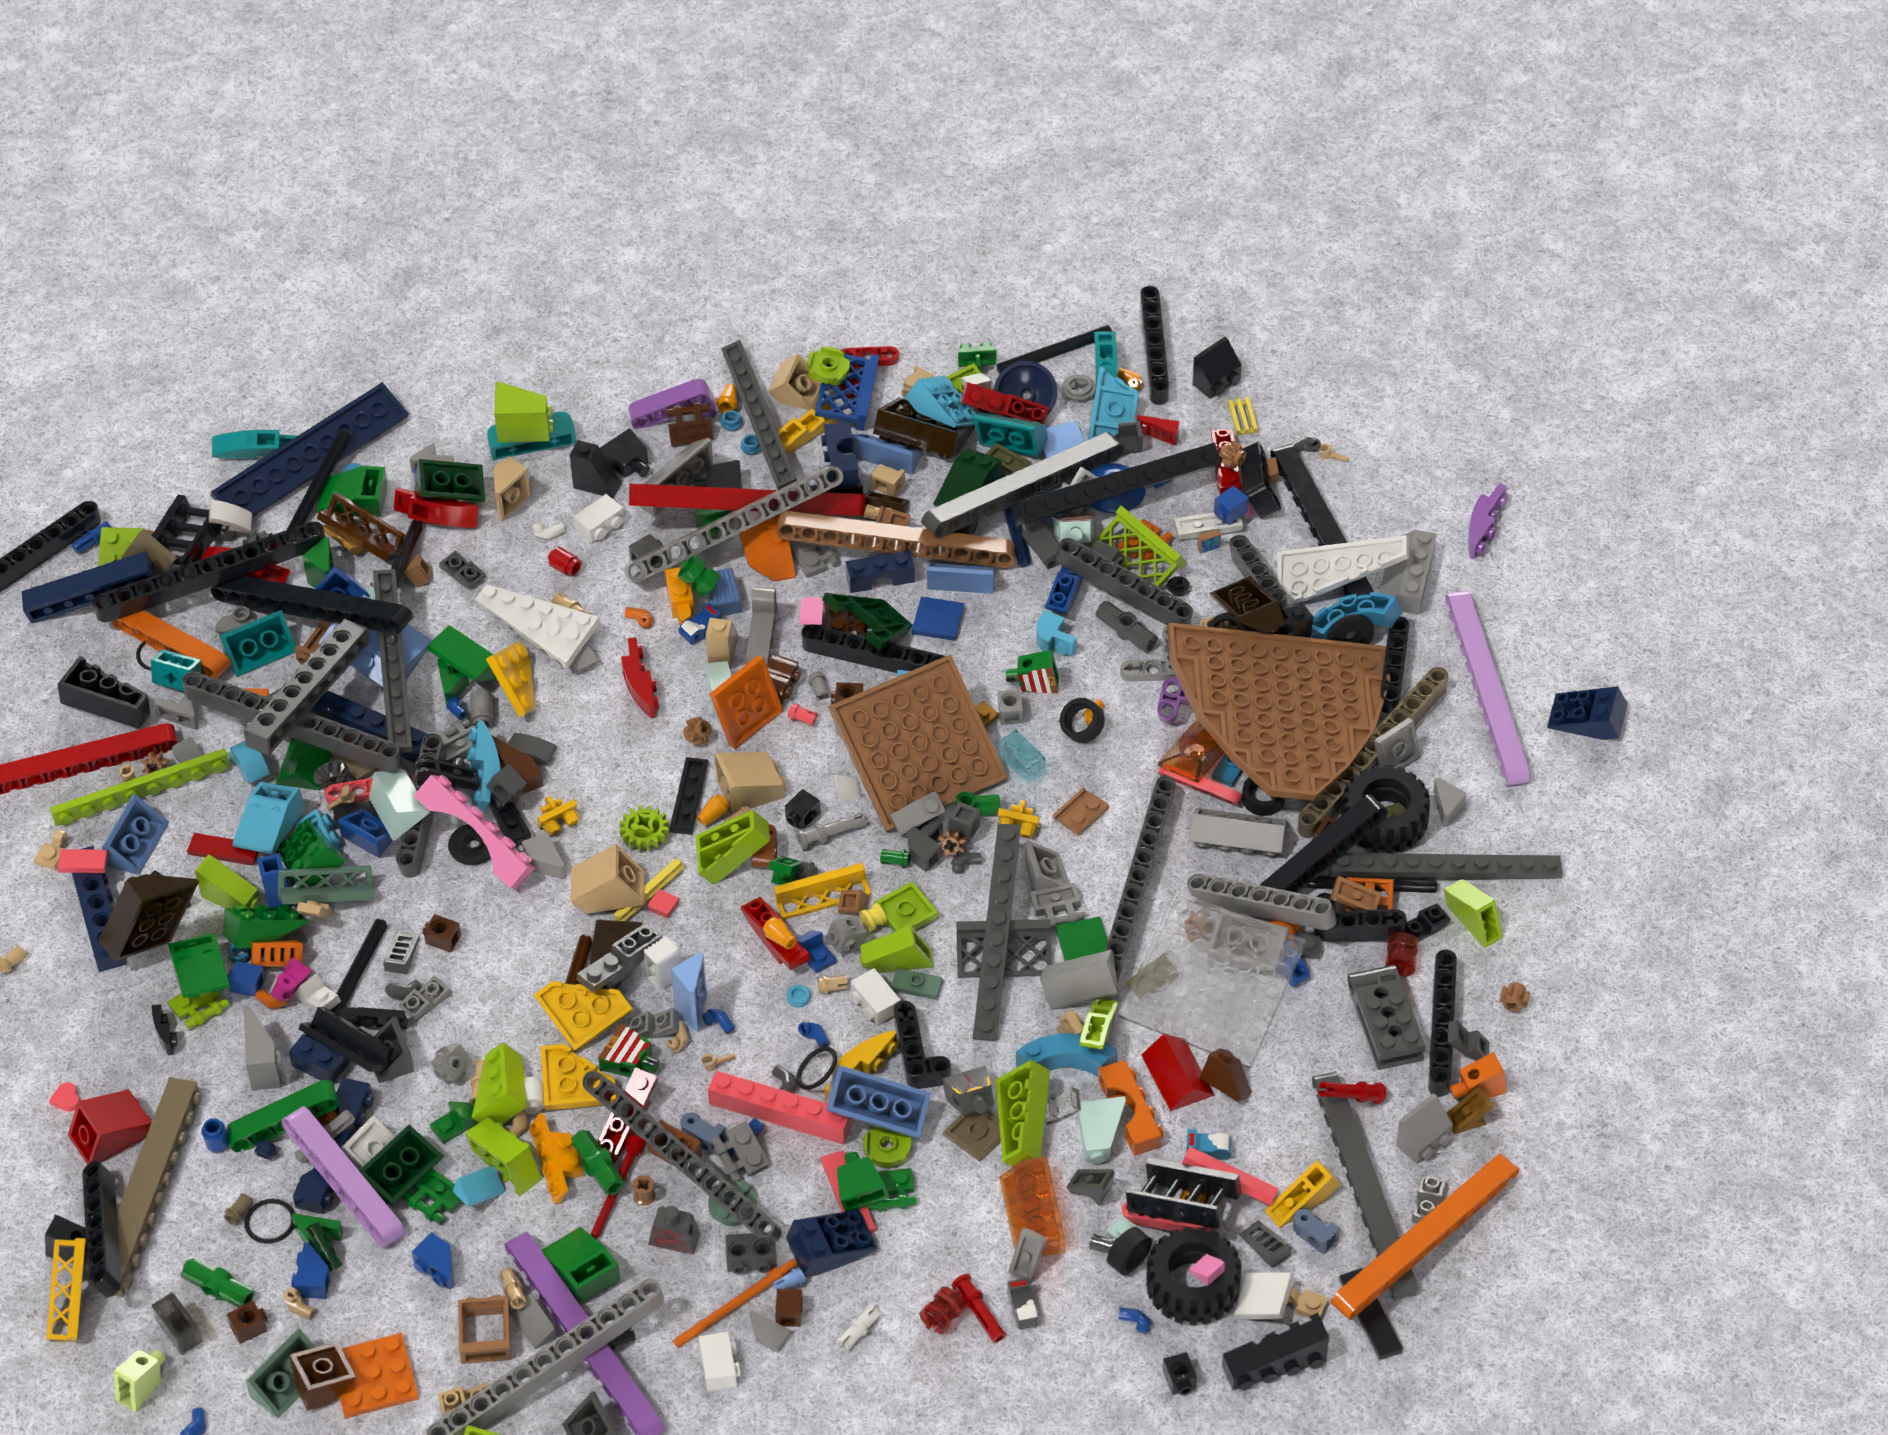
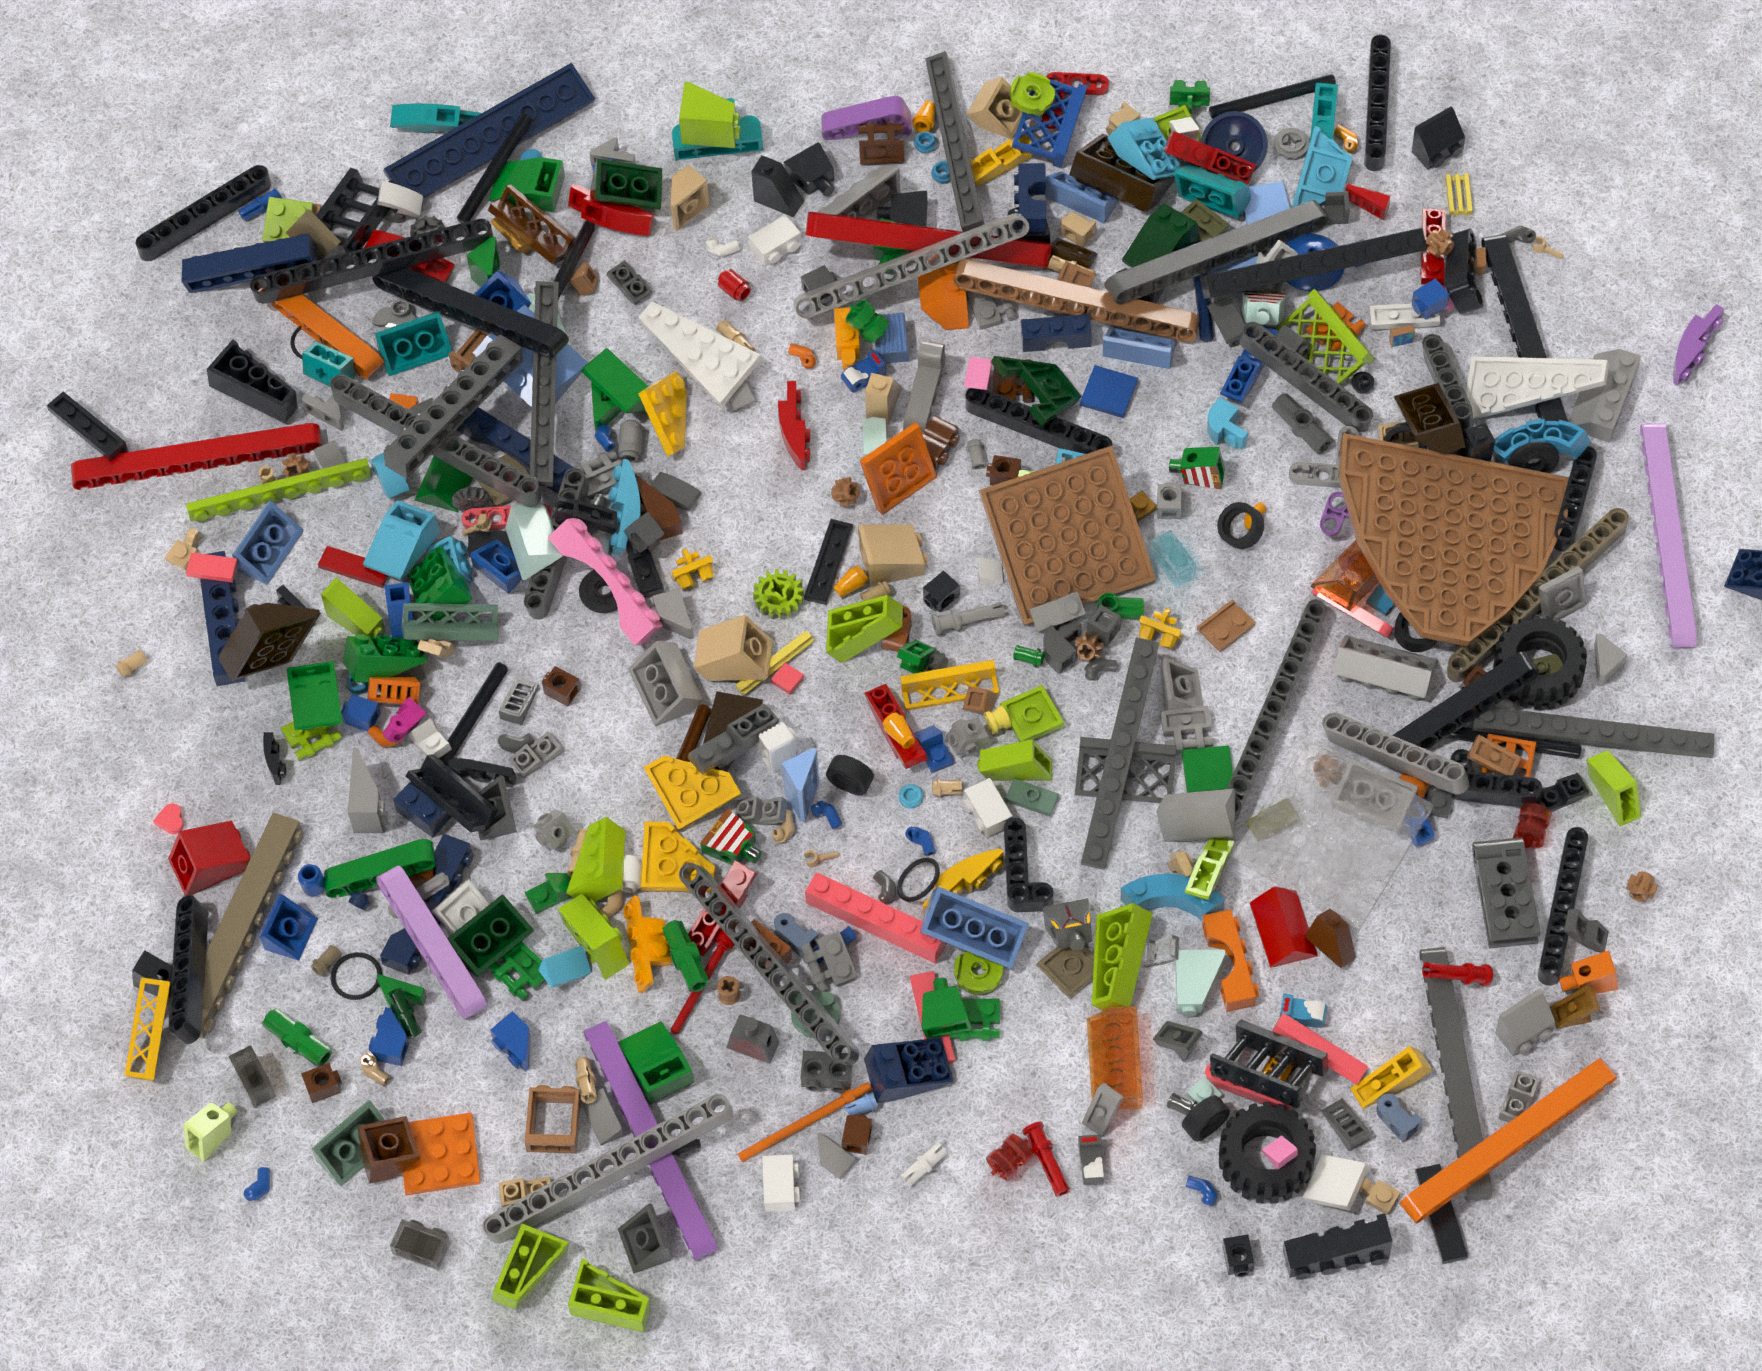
camera: 10 degrees right, 10 degrees up
coral pin [788,703,818,726] -> none
none -> blue slope [260,894,318,960]
none -> light grey slope [628,641,703,726]
none -> black tyre [826,755,874,796]

